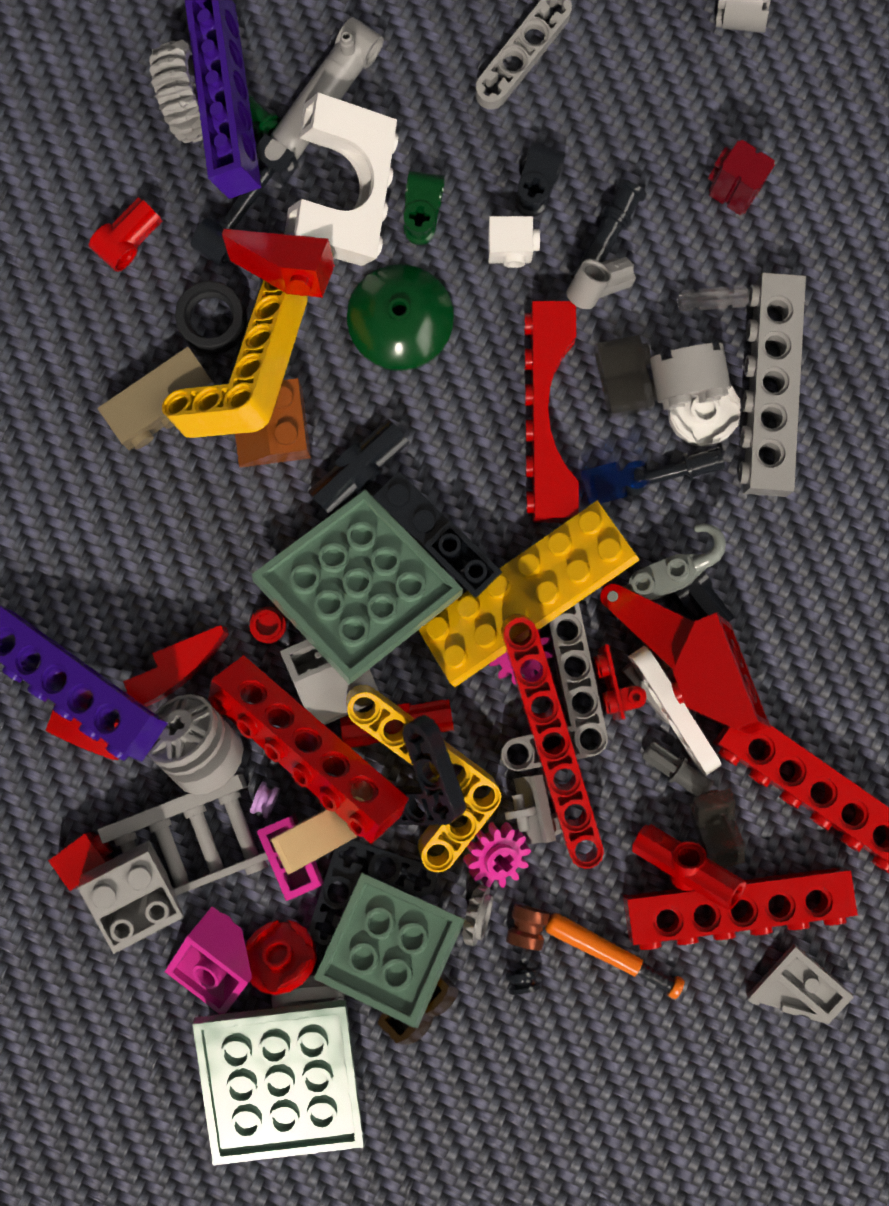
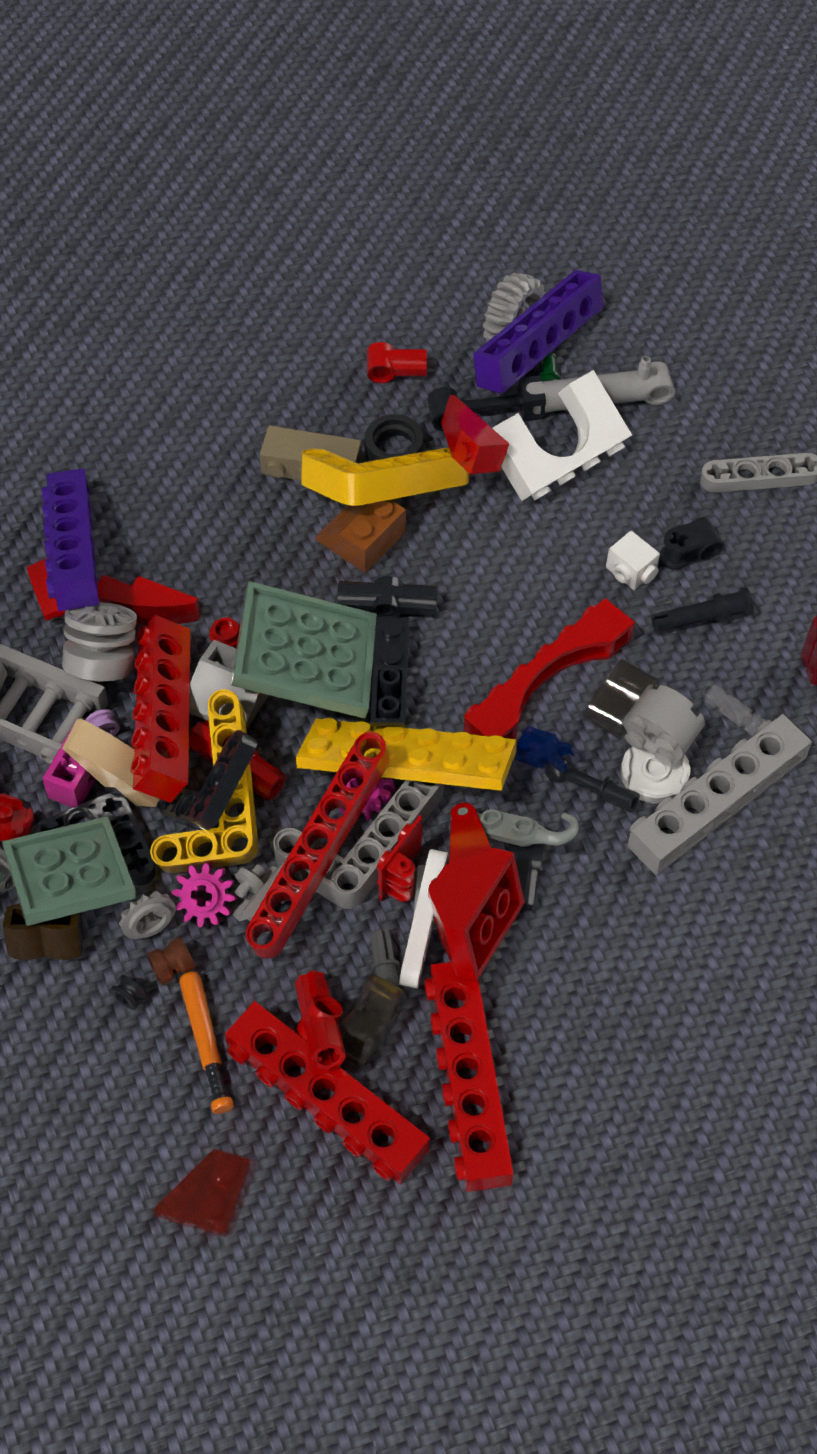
camera: 45 degrees right, 25 degrees down
dark green dish [347,264,454,371] -> none
dark green piece [403,170,445,245] -> none
light grey piece [566,257,636,309] -> none
light grey wing [746,943,854,1024] -> none
none -> clear red wing [154,1149,251,1237]

